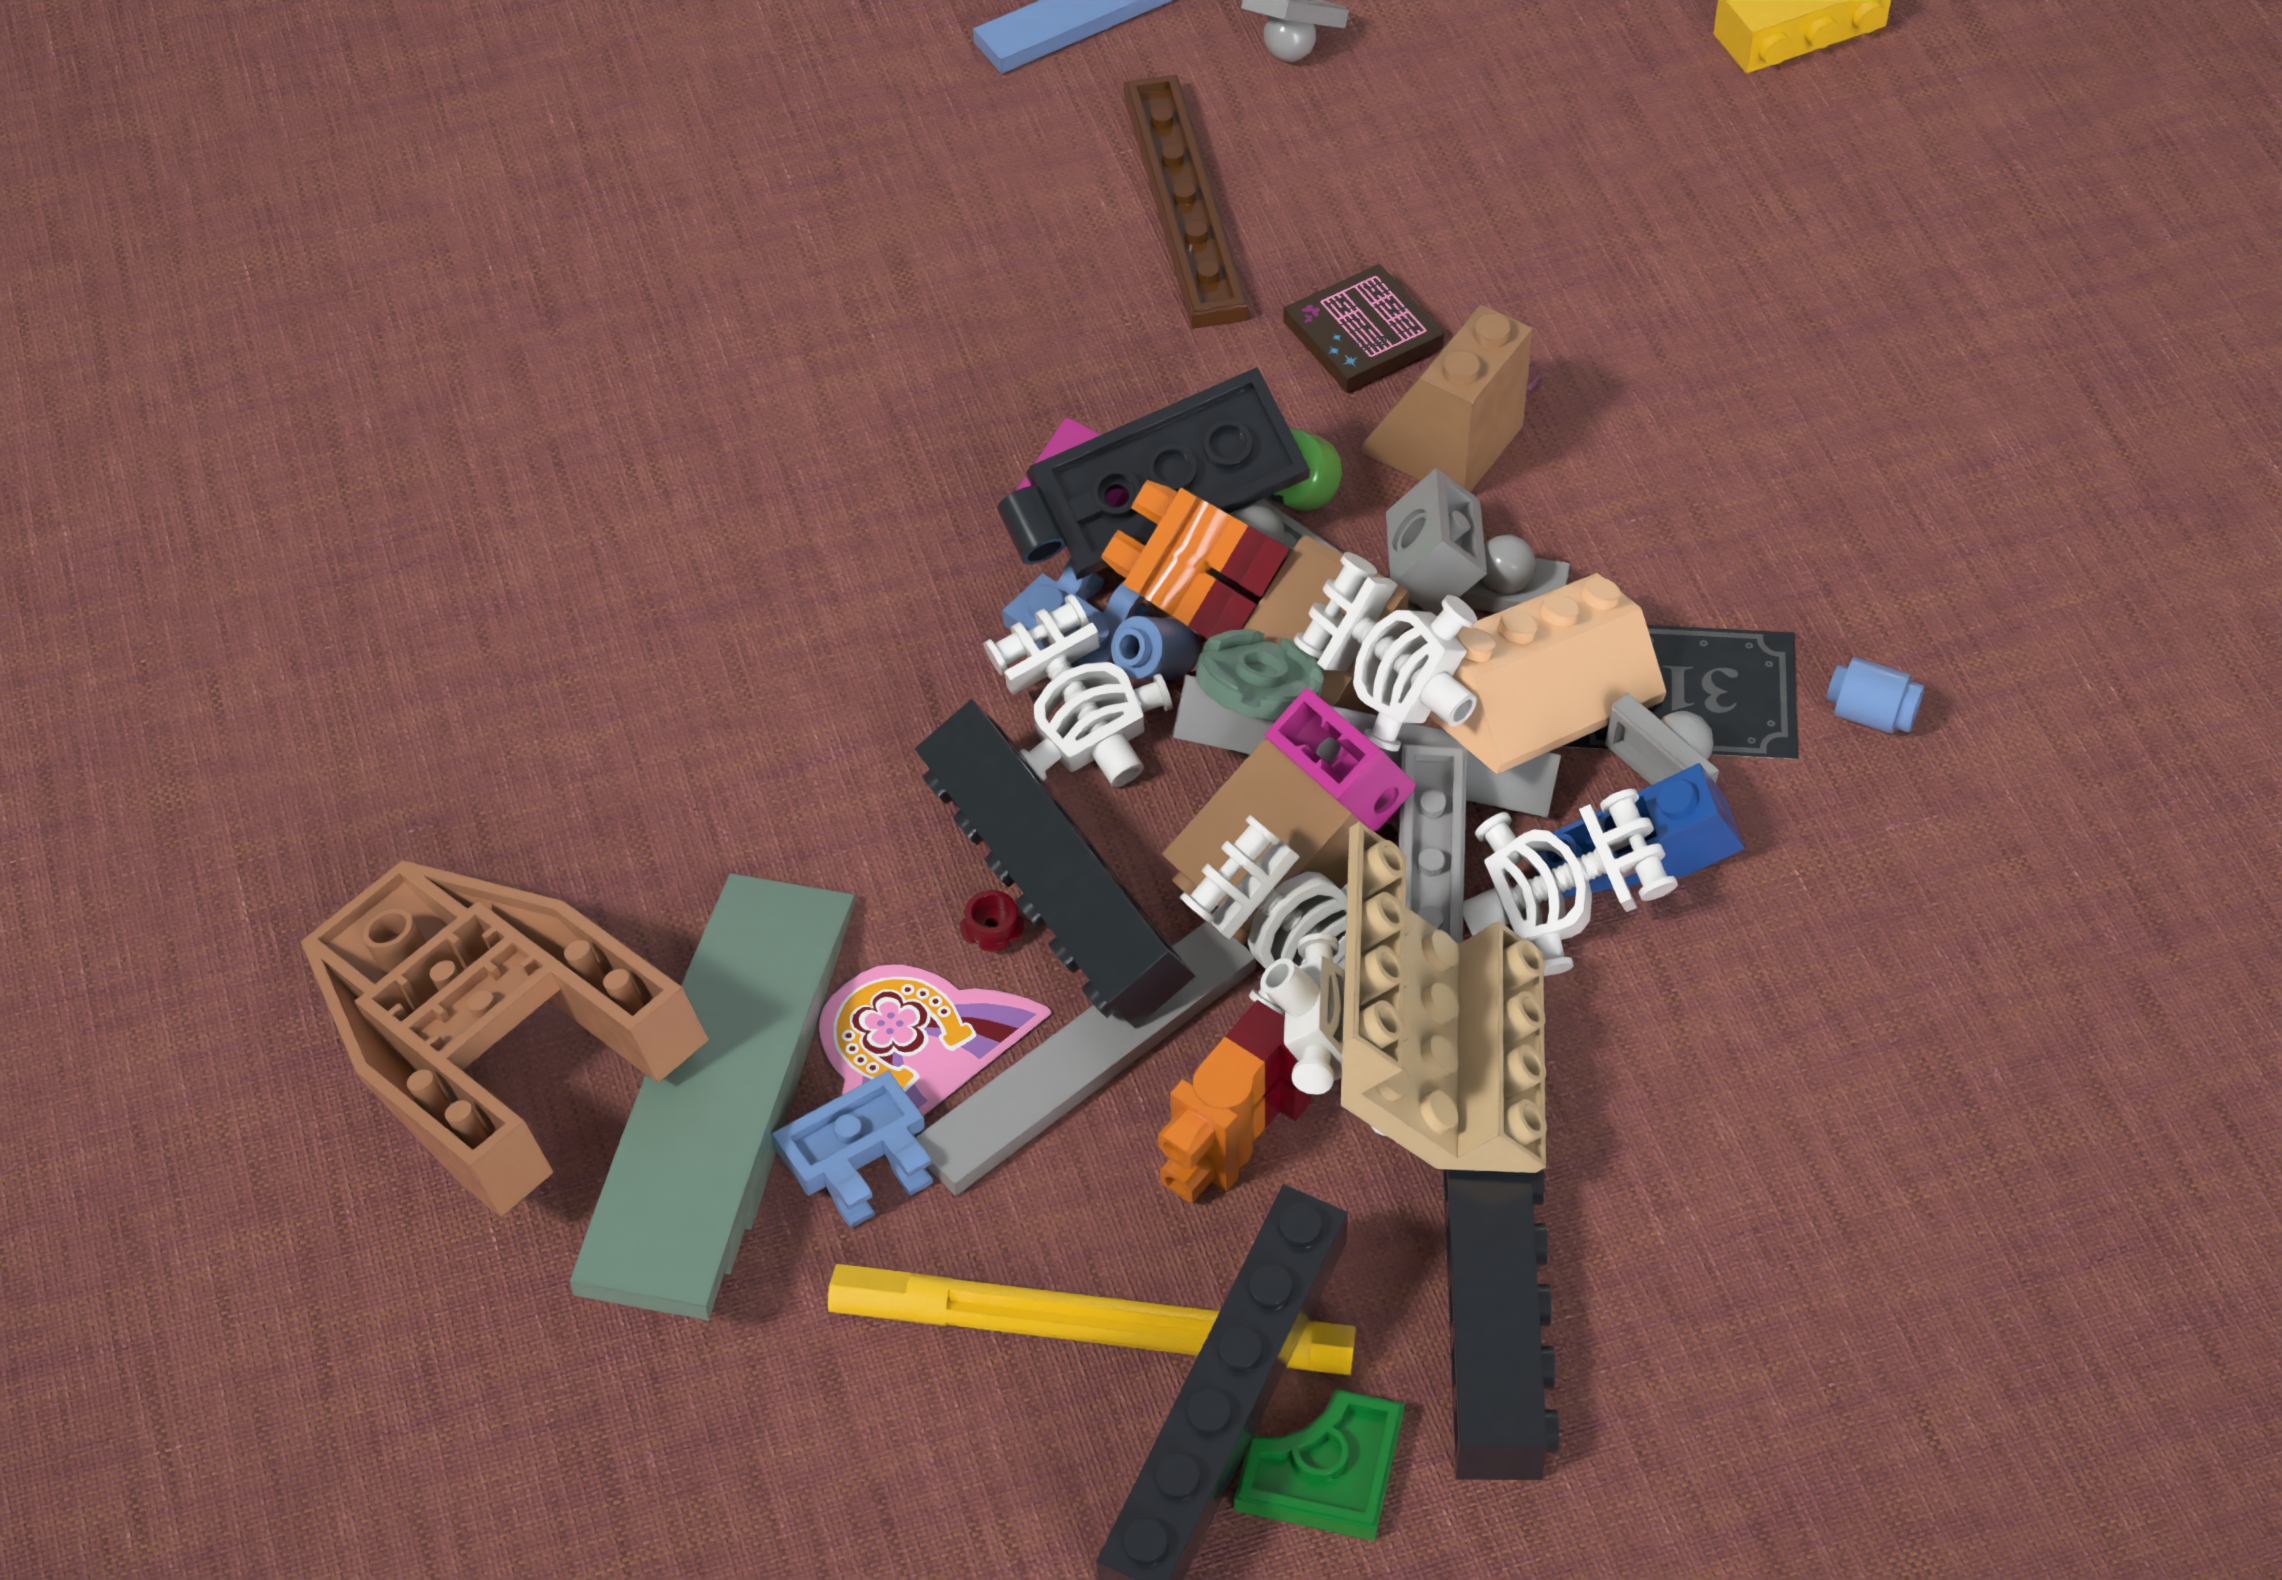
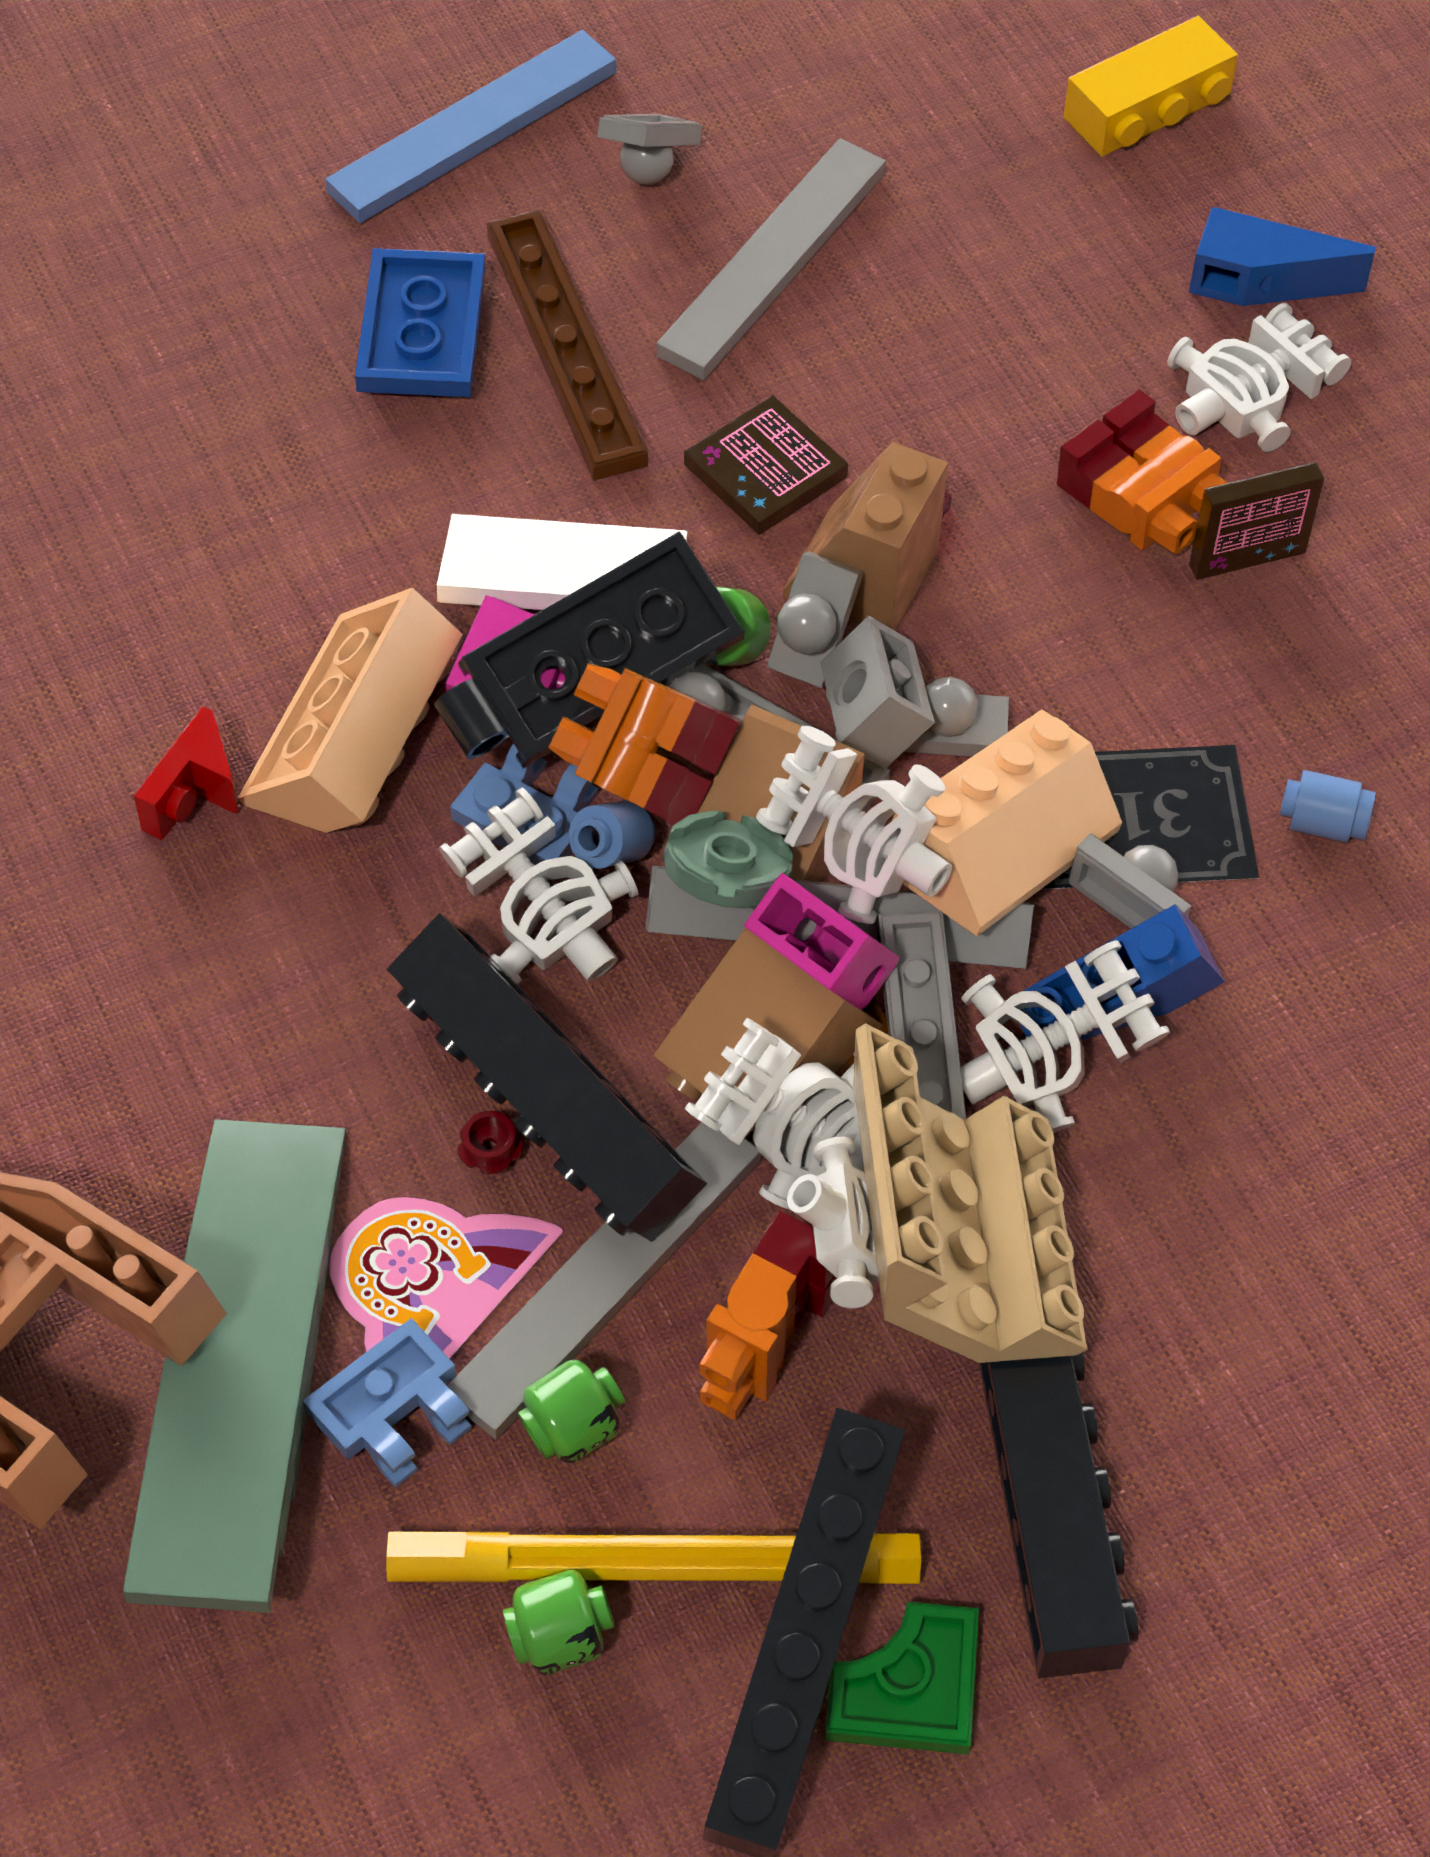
camera: 10 degrees left, 5 degrees up
none -> red slope [134,706,238,840]
none -> light nougat slope [237,587,463,833]
none -> blue plate [355,248,486,397]
none -> white tile [437,514,687,610]
none -> bright green head [503,1570,615,1675]
none -> bright green head [517,1360,625,1463]
none -> light grey tile [657,138,886,381]
none -> light grey tile [767,551,864,688]
none -> orange hips [1057,389,1227,555]
none -> white piece [1167,303,1351,452]
none -> blue slope [1189,207,1376,306]
none -> dark brown tile [1189,462,1324,580]

